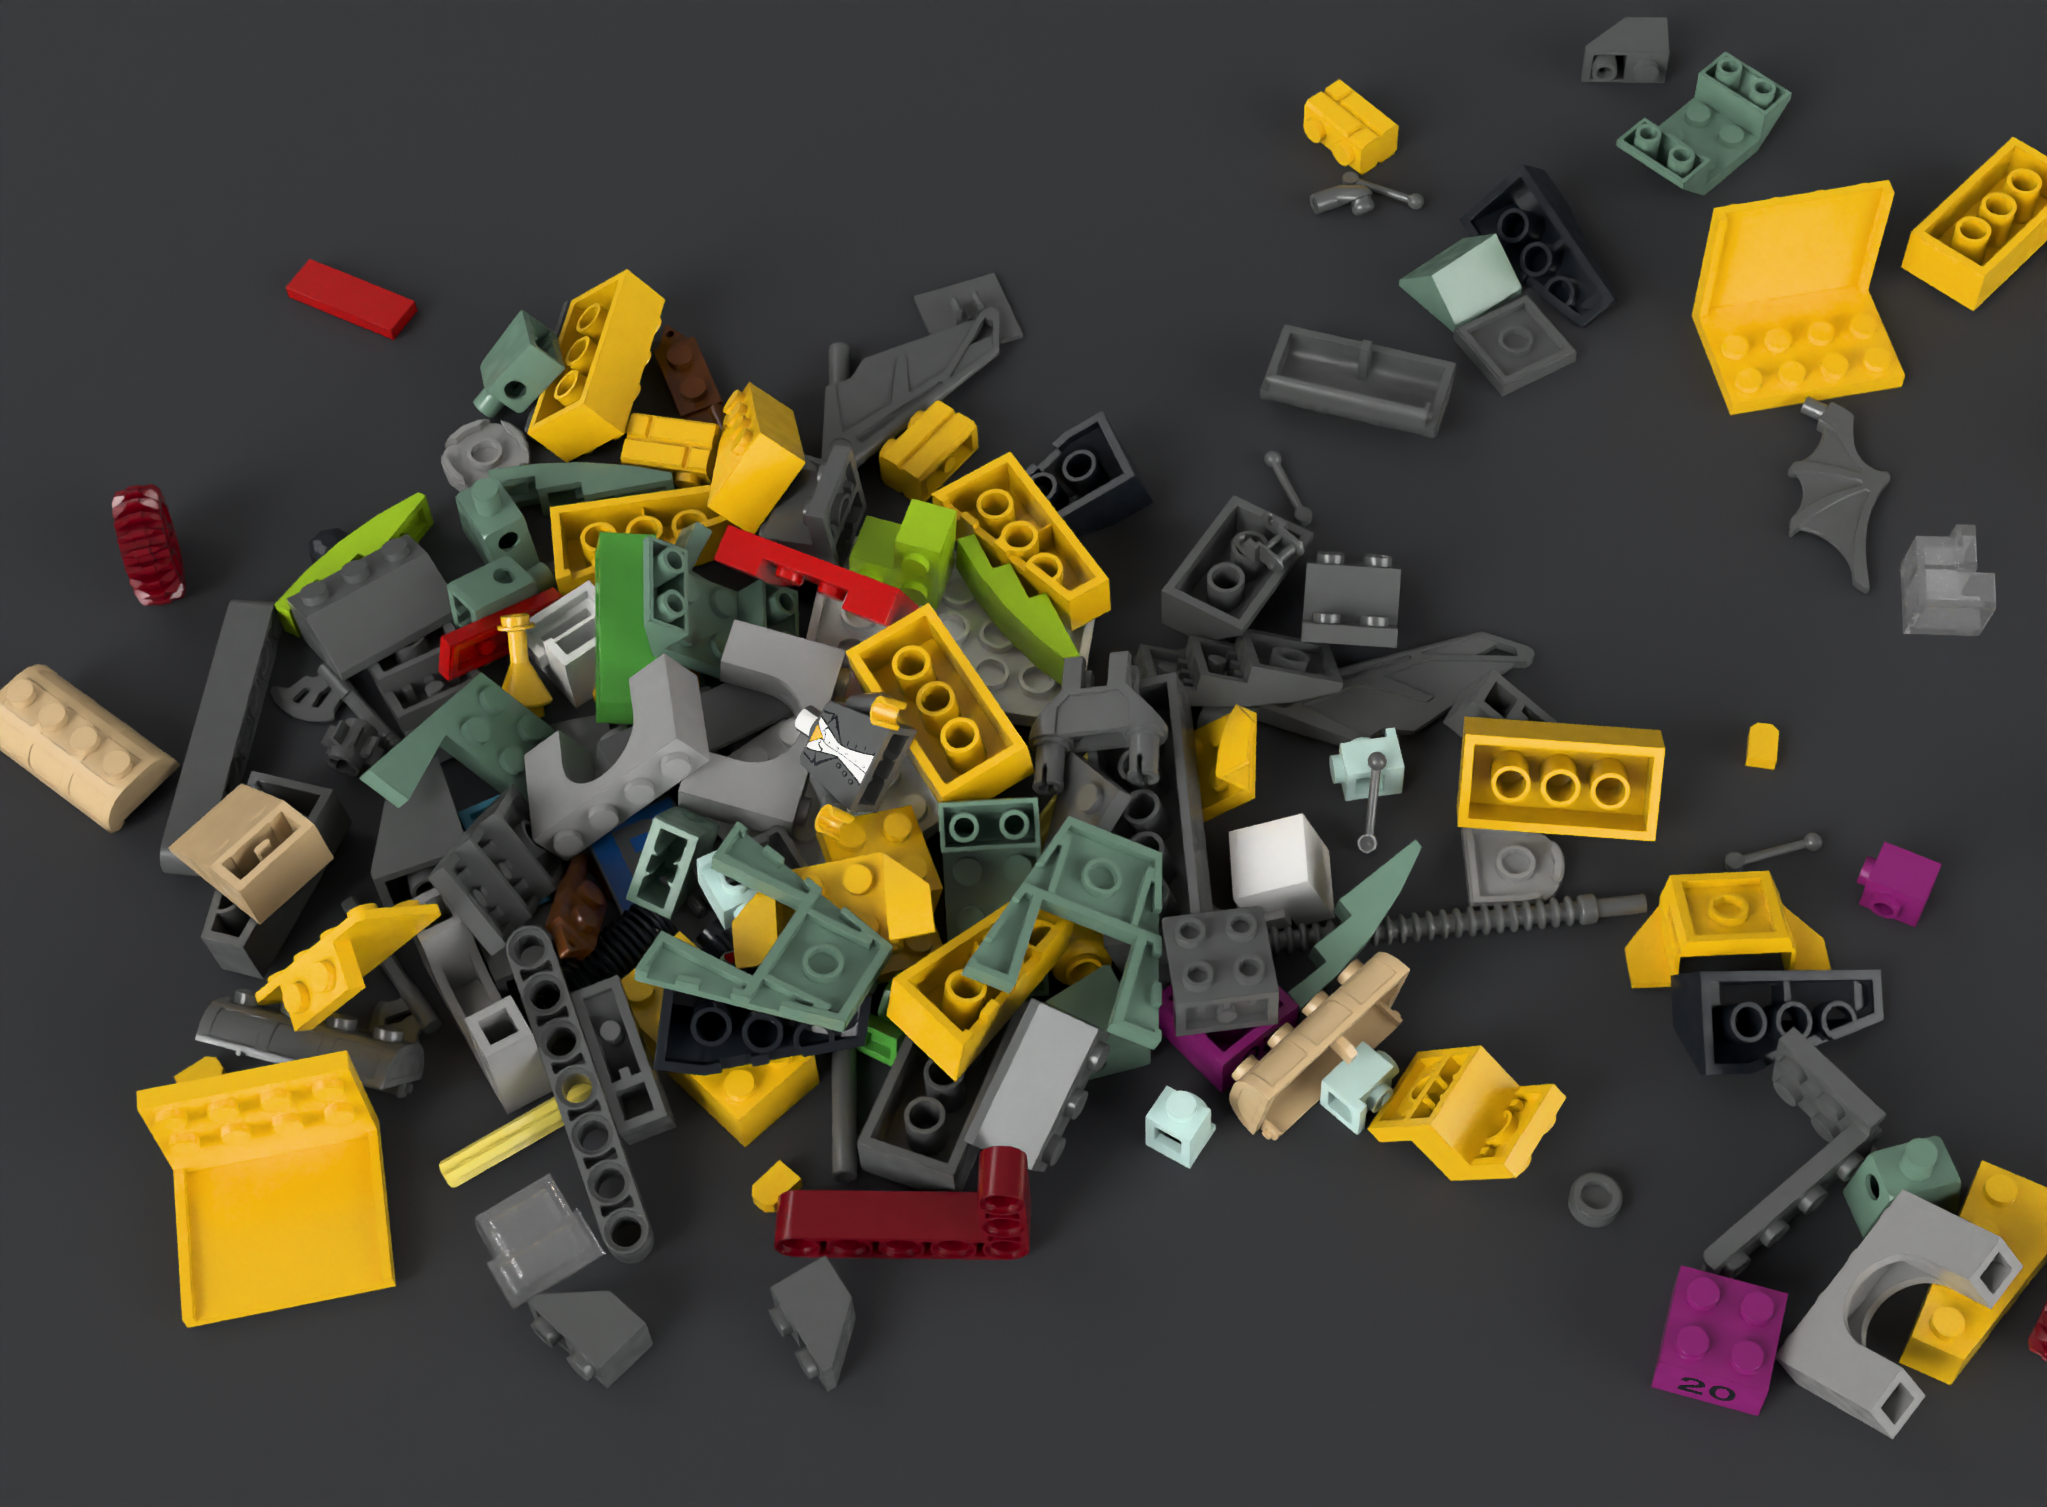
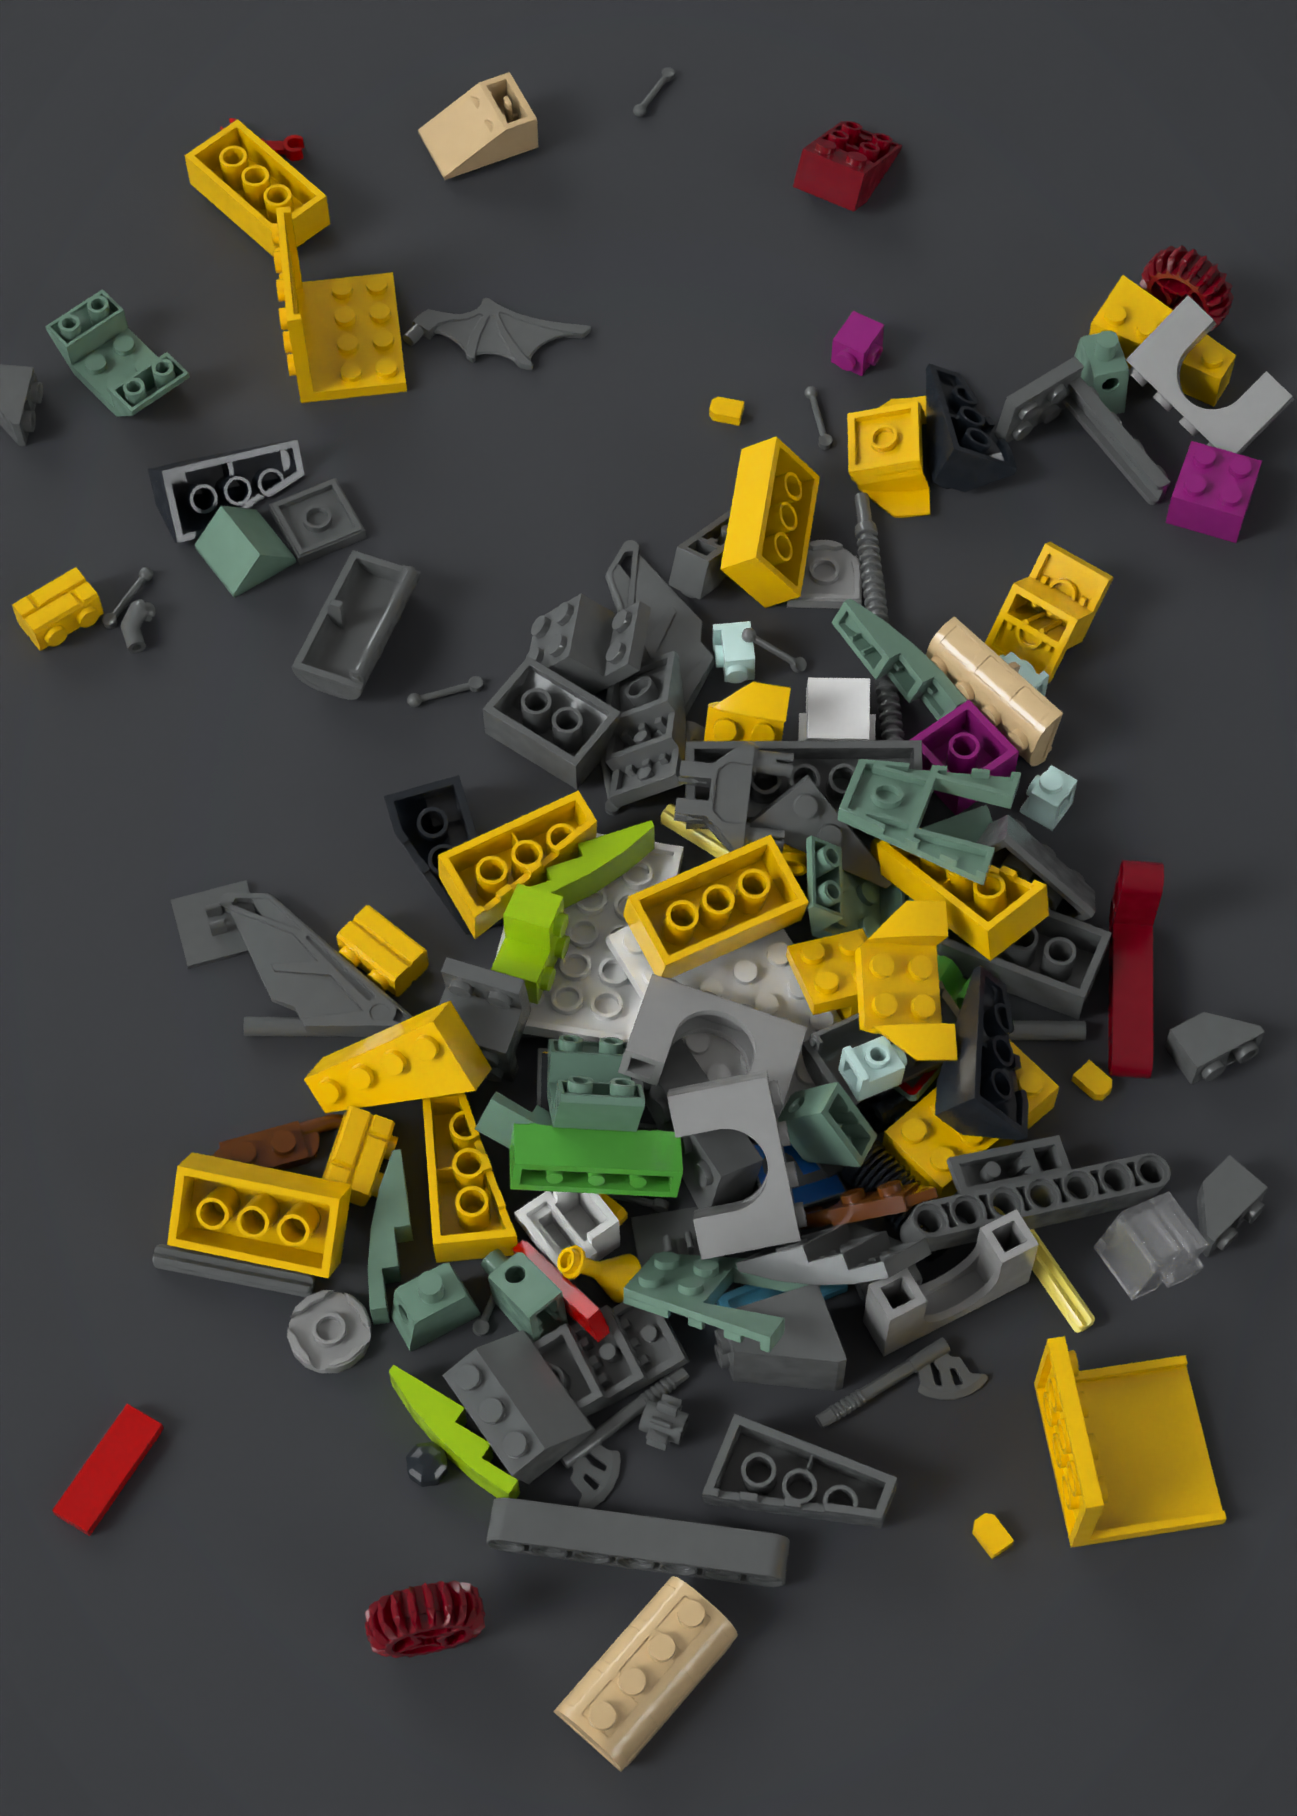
camera: 90 degrees left, 5 degrees up
tan slope [168,783,334,925] -> none
dark grey container [195,989,425,1098] -> none
yellow bracket [255,900,441,1032] -> none
sand green torso [473,309,565,418] -> none
sand green wing [634,821,893,1033] -> none
red wedge [713,525,920,627] -> none
dark grey torso [795,692,918,841] -> none
dark grey bracket [1162,906,1279,1037] -> none
dark grey piece [1234,511,1305,573] -> none
dark grey tile [1568,1172,1623,1228] -> none
clear plate [1900,524,1996,636] -> none

